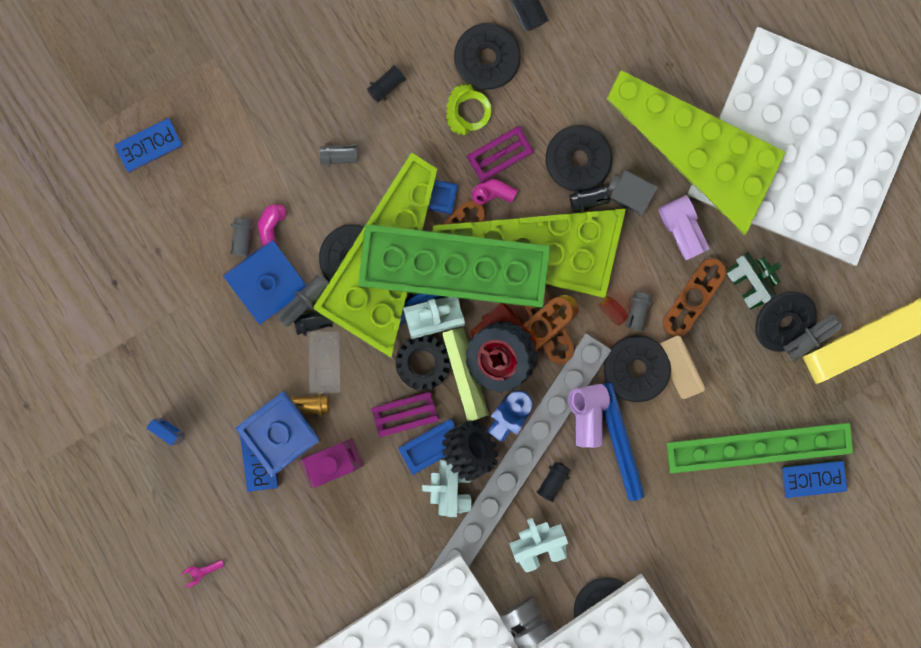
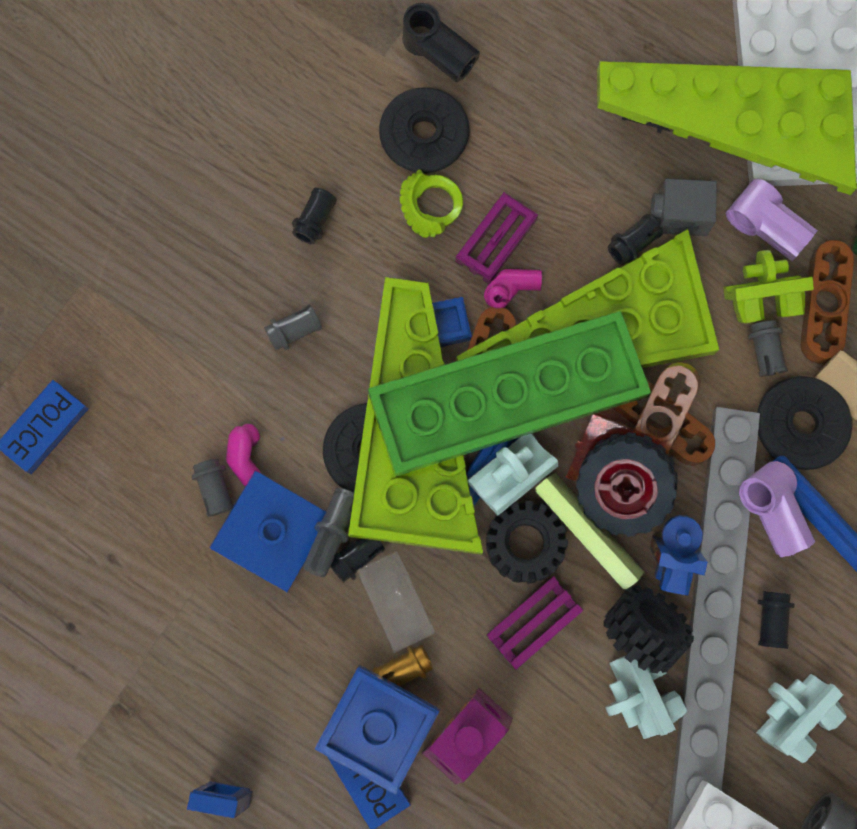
camera: 20 degrees left, 10 degrees down
blue tile [398,419,456,475] -> none
black wheel [546,125,612,192] -> none
clear red tile [599,296,628,326] -> none
none -> lime hips [723,250,814,323]

